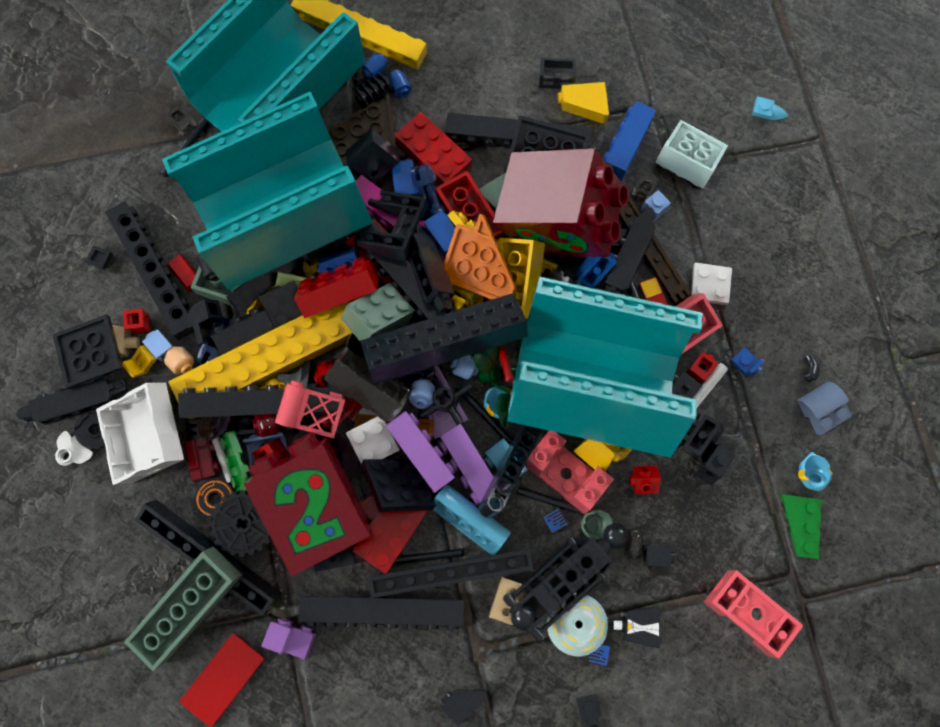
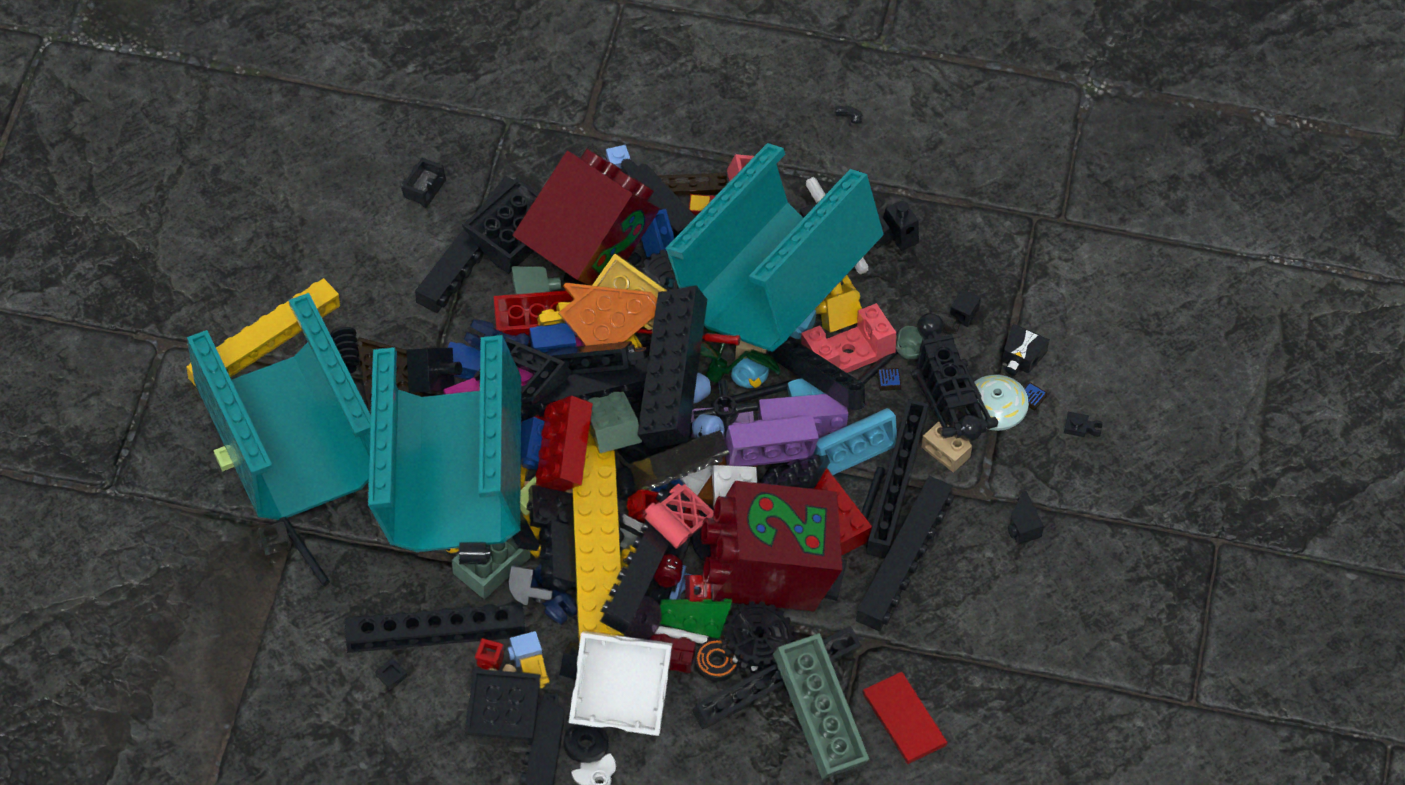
camera: 65 degrees left, 20 degrees down
light nougat head [164,346,194,375] -> none
red tile [166,253,197,292] -> none
medium lavender brick [261,618,316,659] -> none
blue brick [388,70,412,98] -> none
red brick [395,112,472,186] -> none
yellow slope [558,82,609,124] -> none
blue brick [603,101,656,182] -> none
red brick [629,465,661,494] -> none
light aqua slope [655,120,728,188] -> none
red brick [686,352,718,384] -> none
white plate [691,263,732,305] -> none
coral plate [704,570,803,659] -> none
blue bracket [730,348,764,377] -> none
medium azure plate [752,96,789,120] -> none
green wing [780,494,822,559] -> none
sand blue brick [797,381,852,435] -> none
medium azure hair [798,452,833,491] -> none

